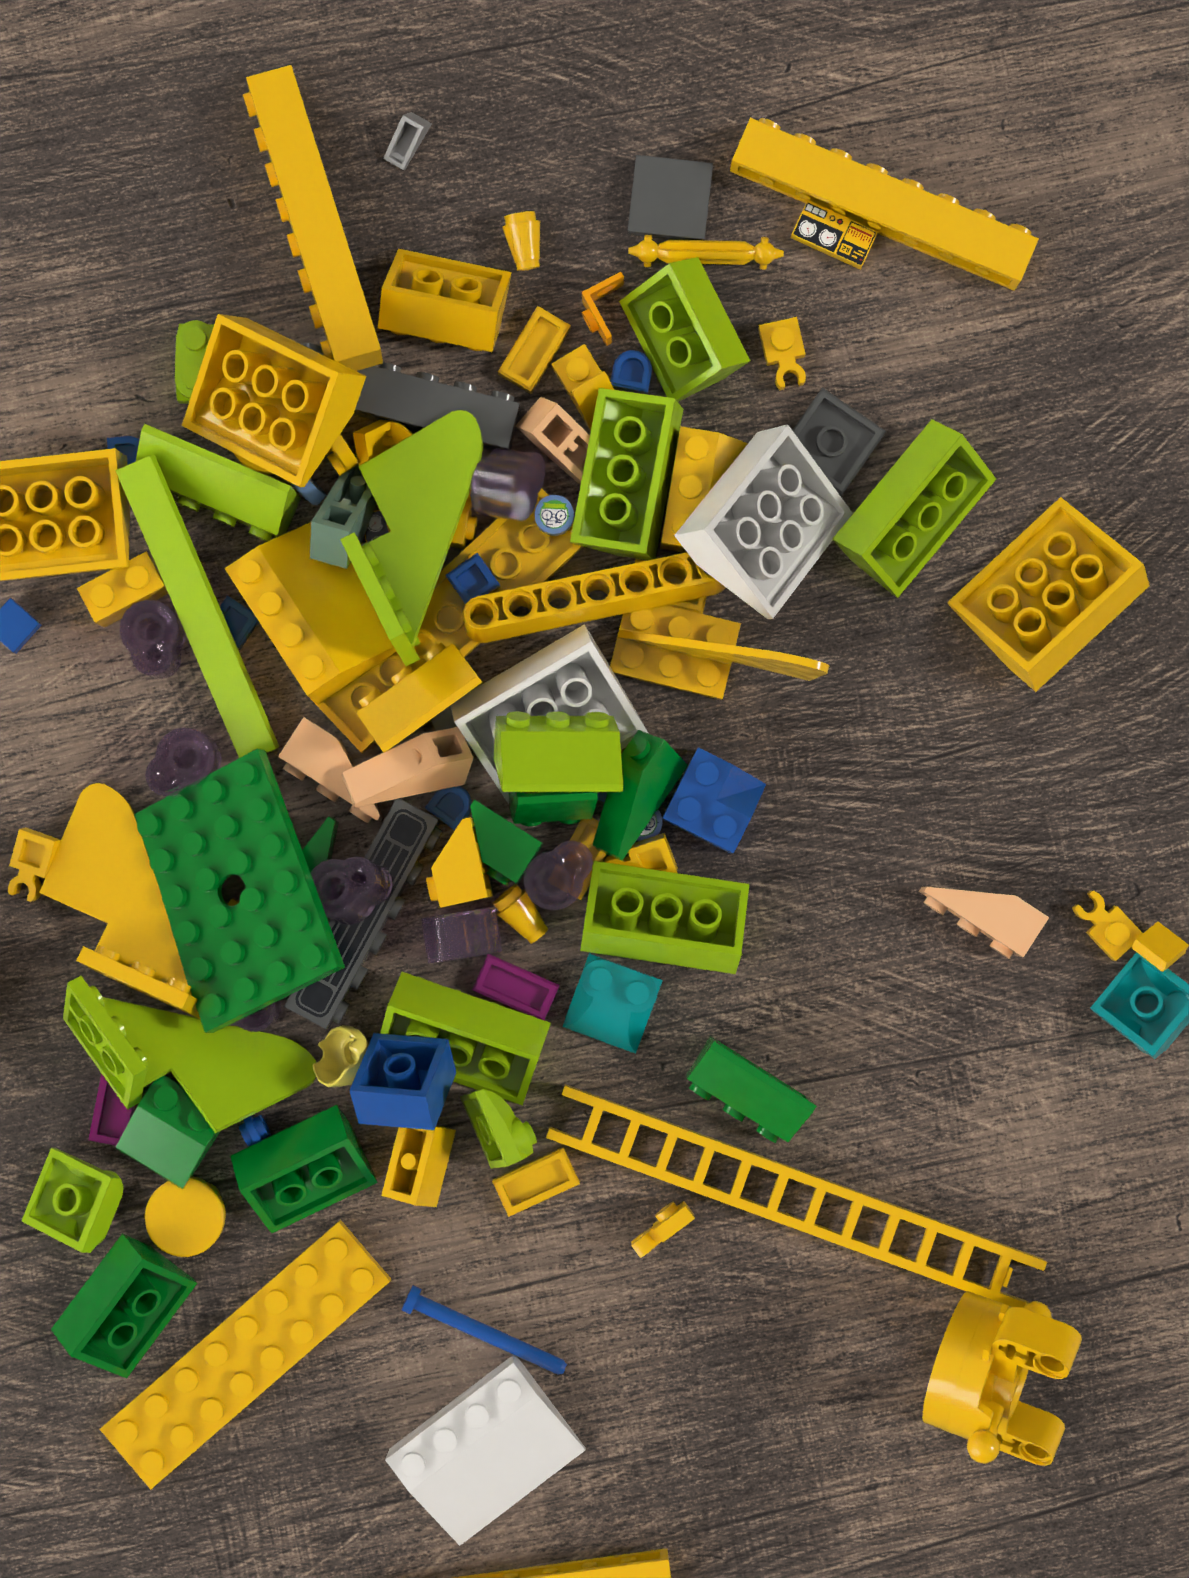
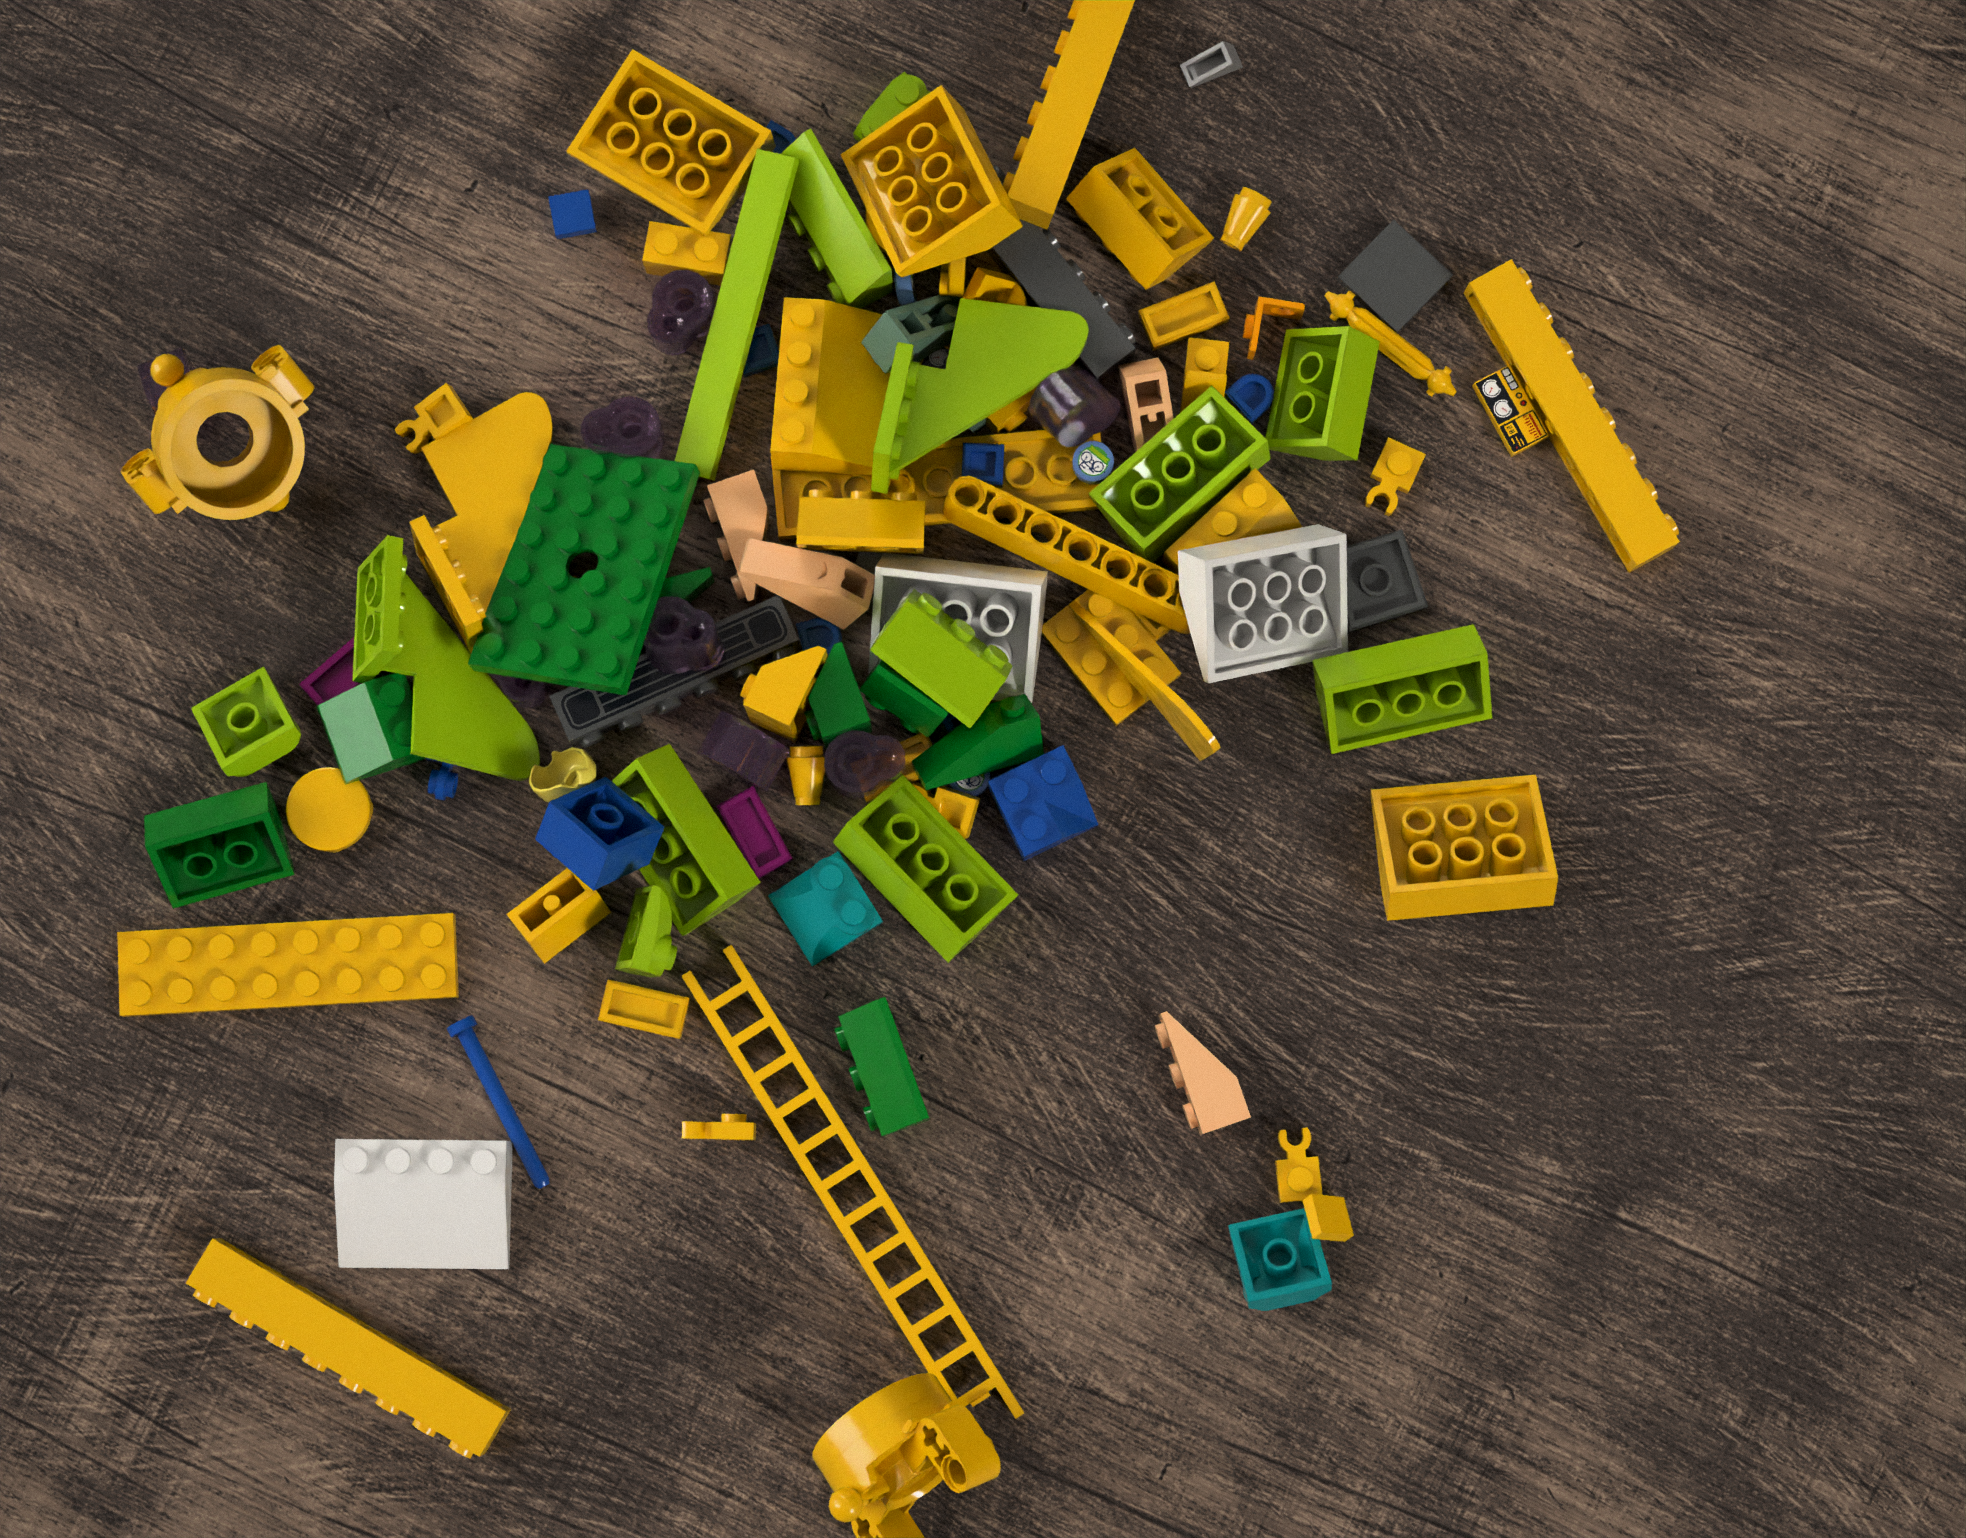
camera: 30 degrees right, 5 degrees down
green slope [230,1105,378,1234] -> none

